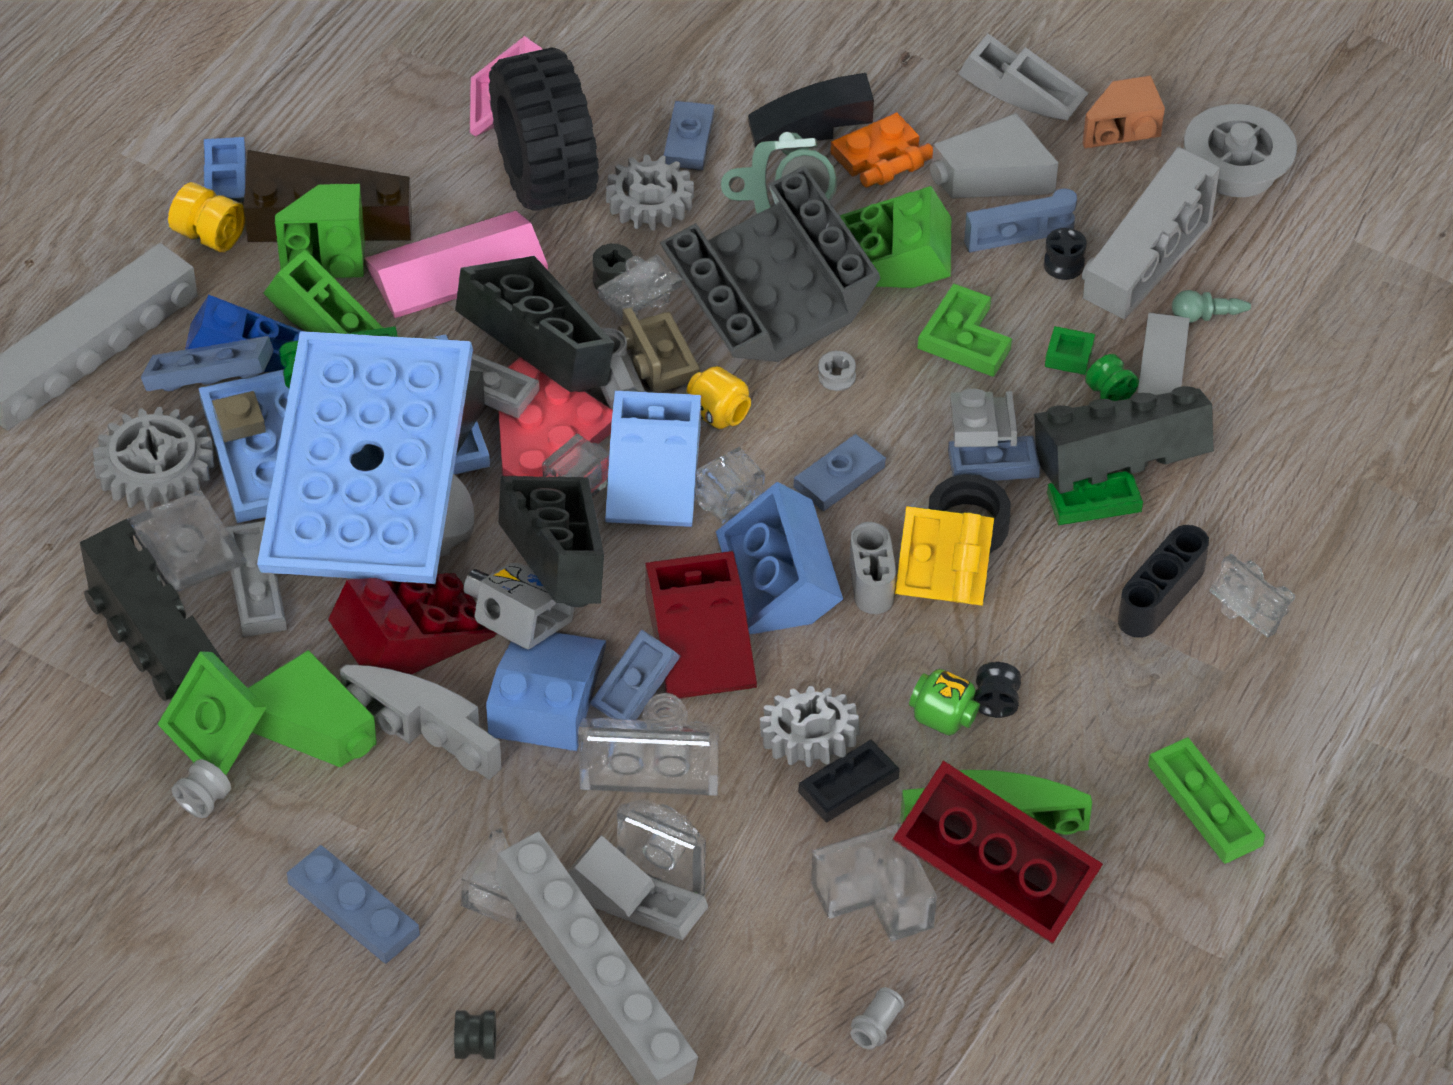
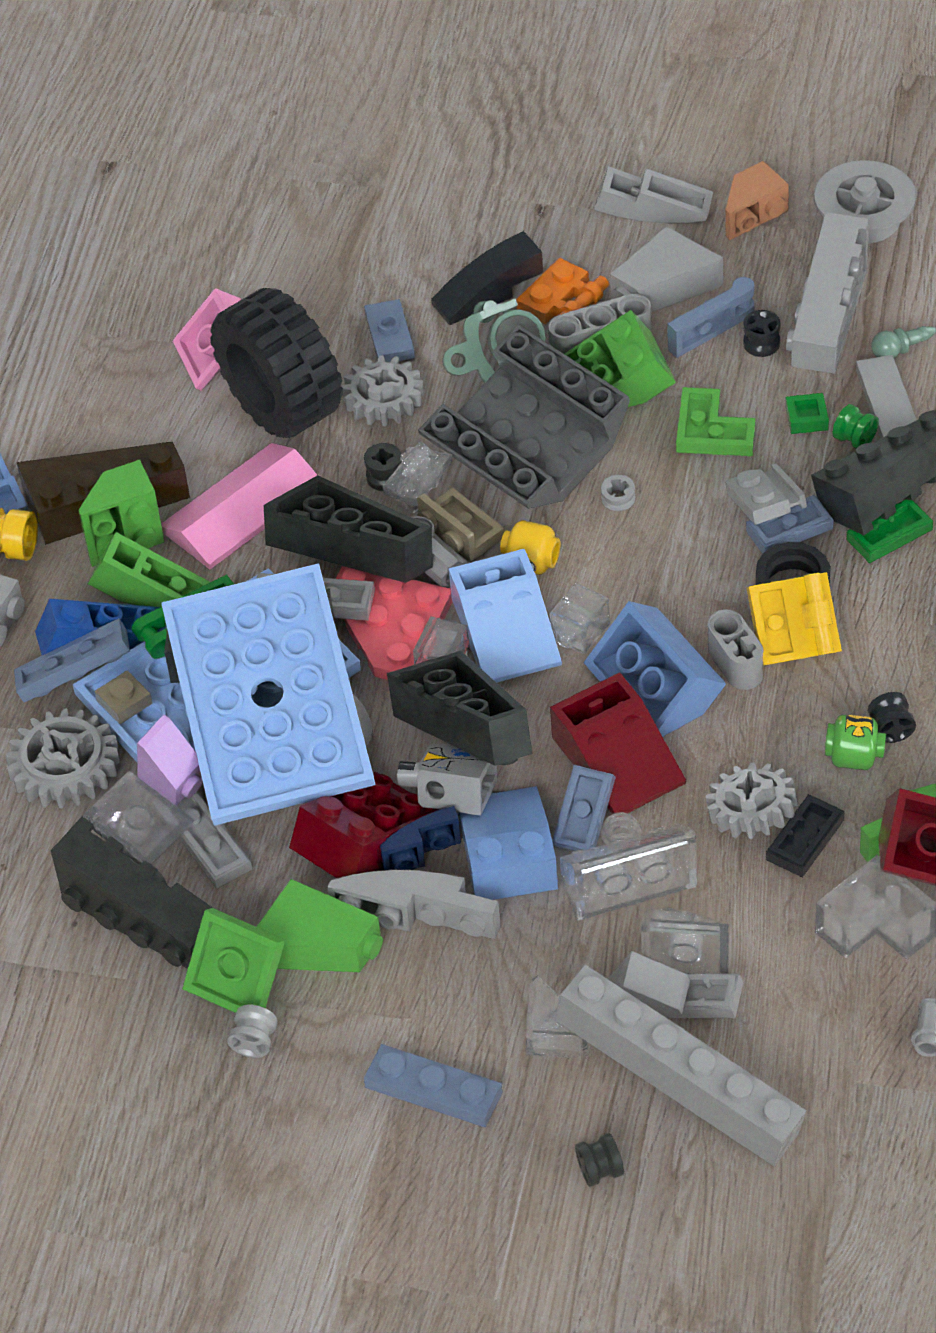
camera: 15 degrees left, 0 degrees up
sand blue plate [793,434,886,512] -> none
none -> lavender slope [137,714,203,807]
none -> dark blue slope [380,806,461,871]
none -> light grey beam [548,294,652,354]

